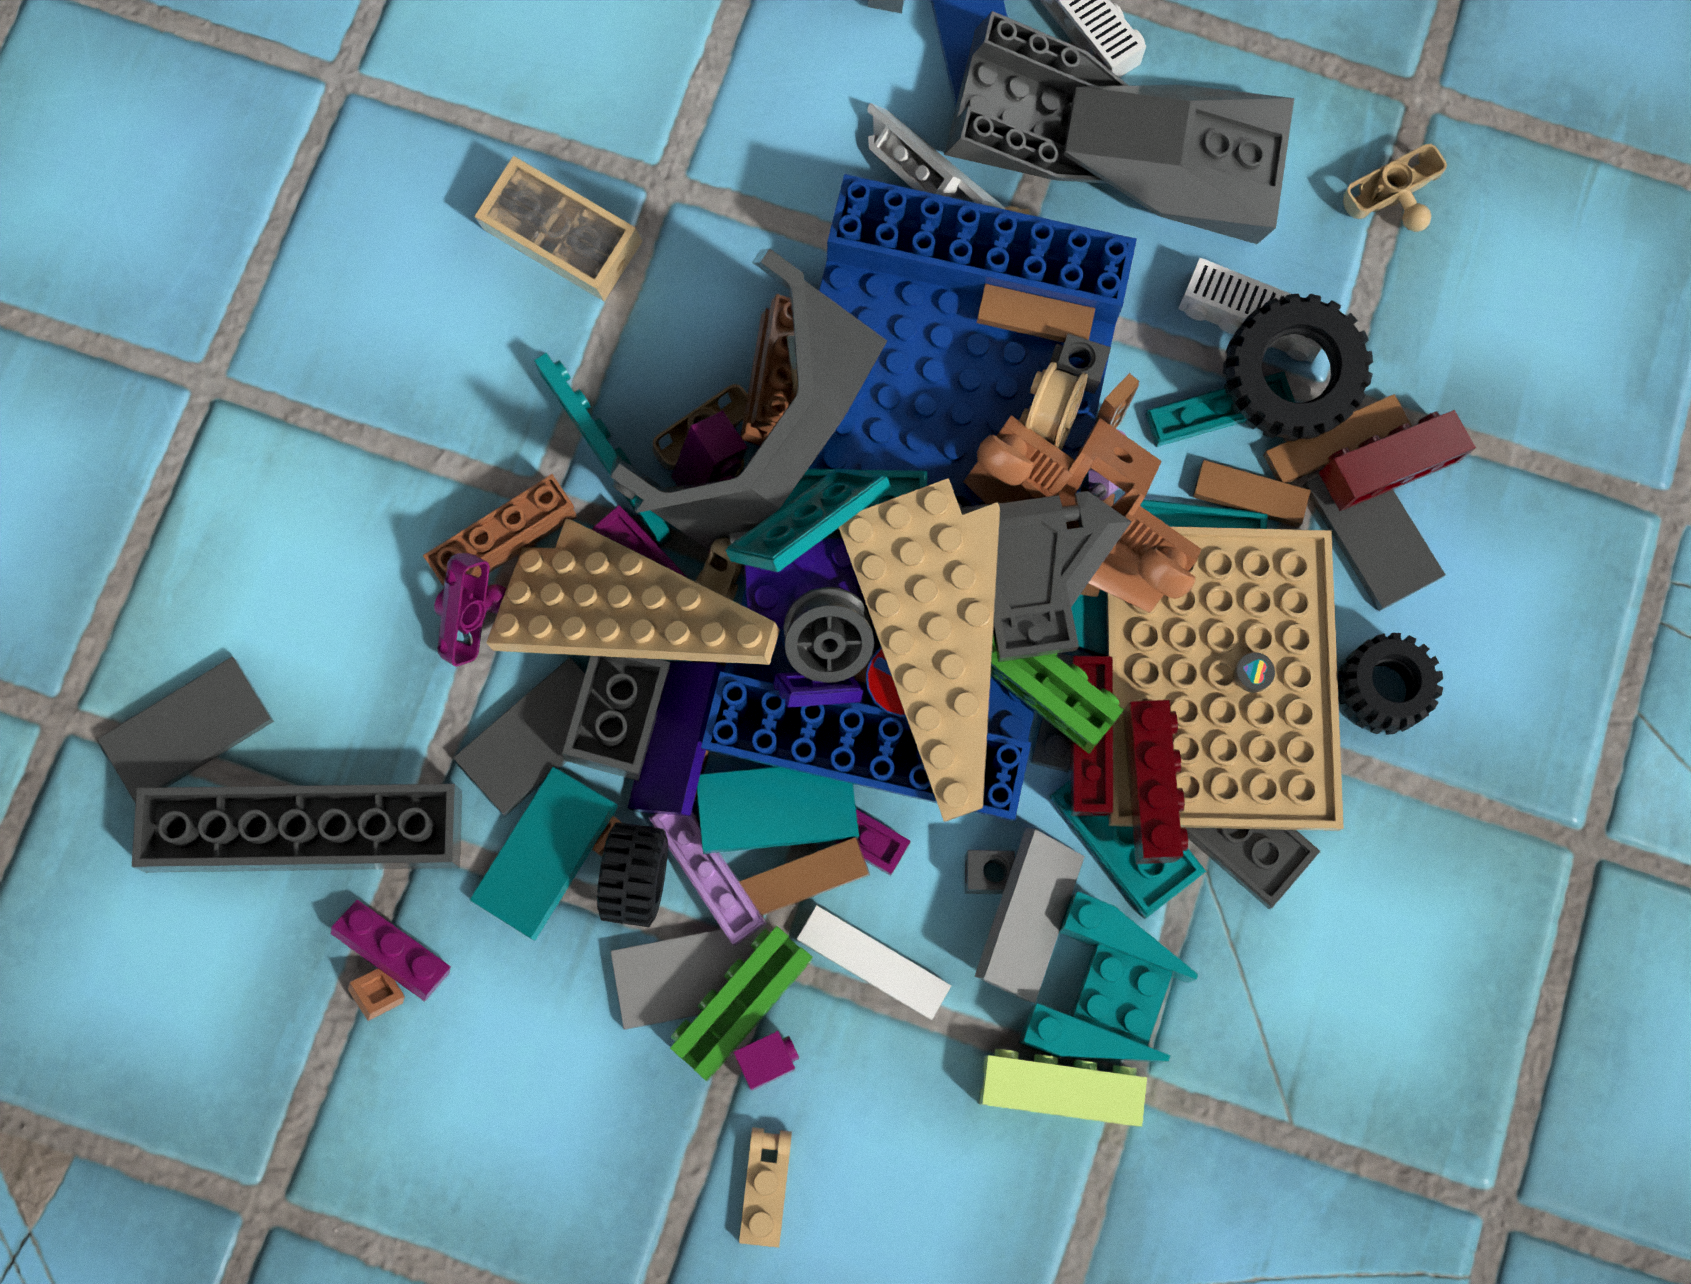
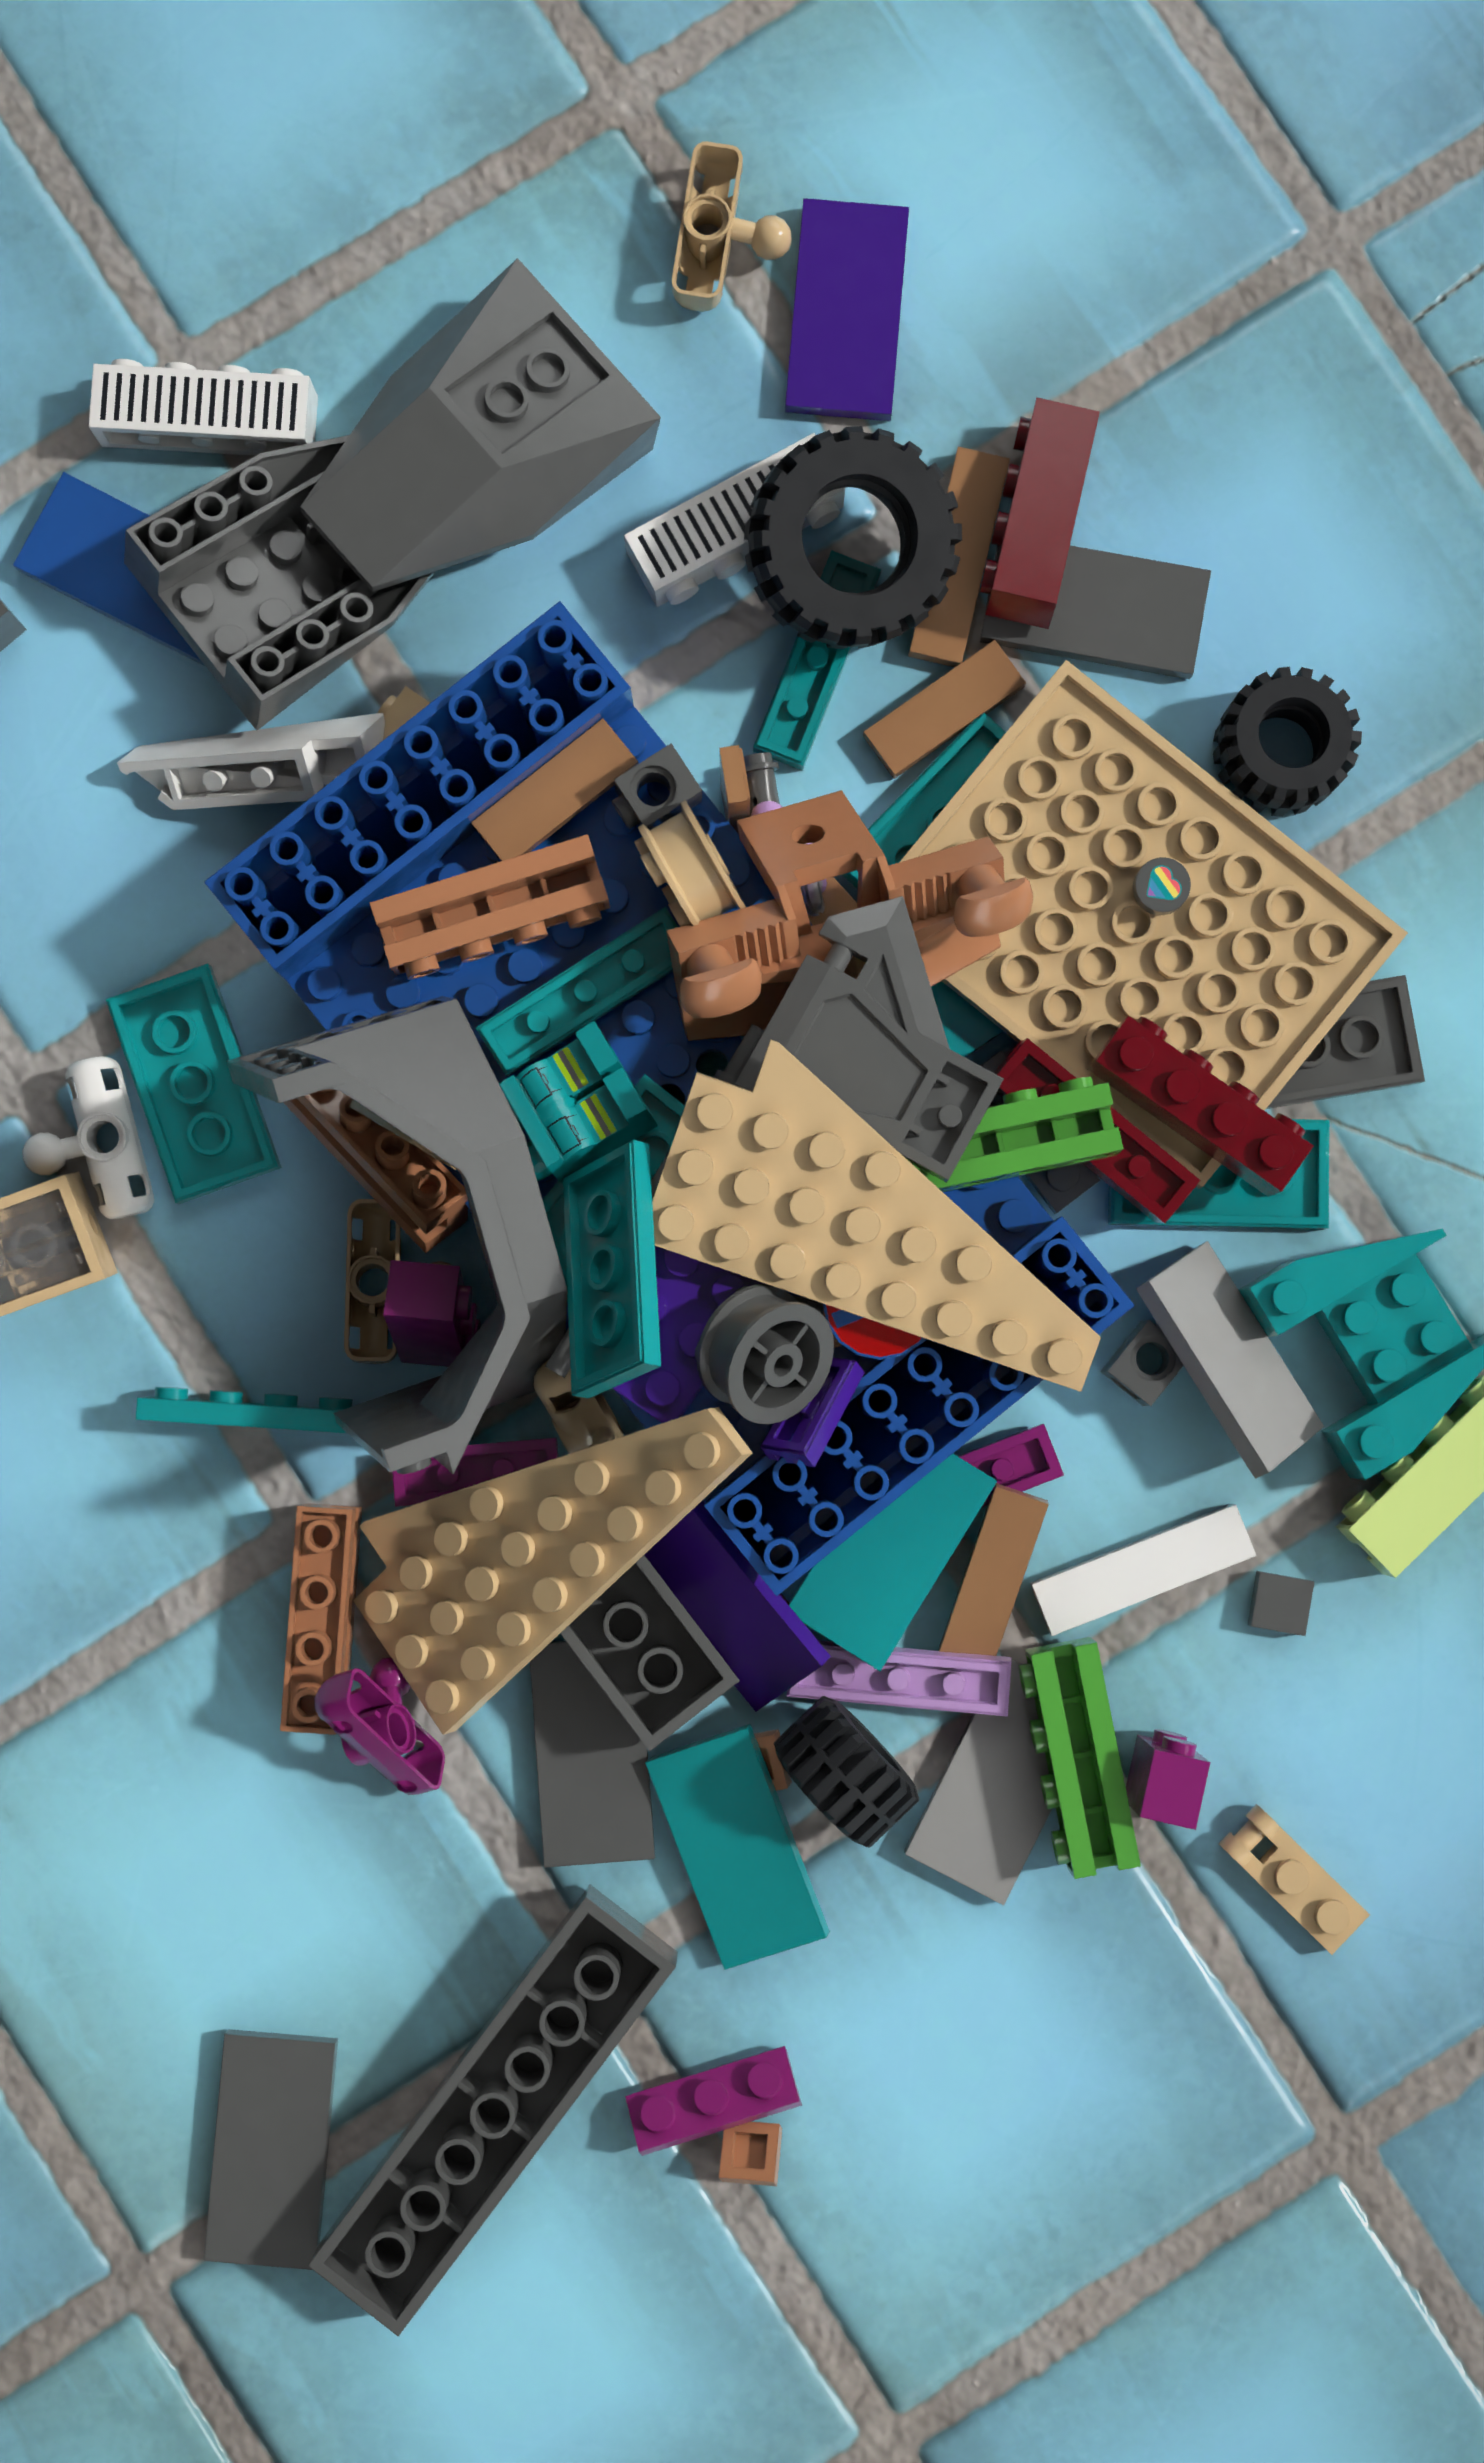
camera: 45 degrees left, 10 degrees up
none -> white piece [22,1056,154,1219]
none -> teal tile [105,963,282,1204]
none -> nougat brick [370,834,610,980]
none -> teal tile [476,907,678,1077]
none -> teal hips [499,1021,658,1183]
none -> dark grey pin [744,752,780,816]
none -> dark purple tile [785,198,909,421]
none -> dark grey tile [1247,1571,1314,1636]

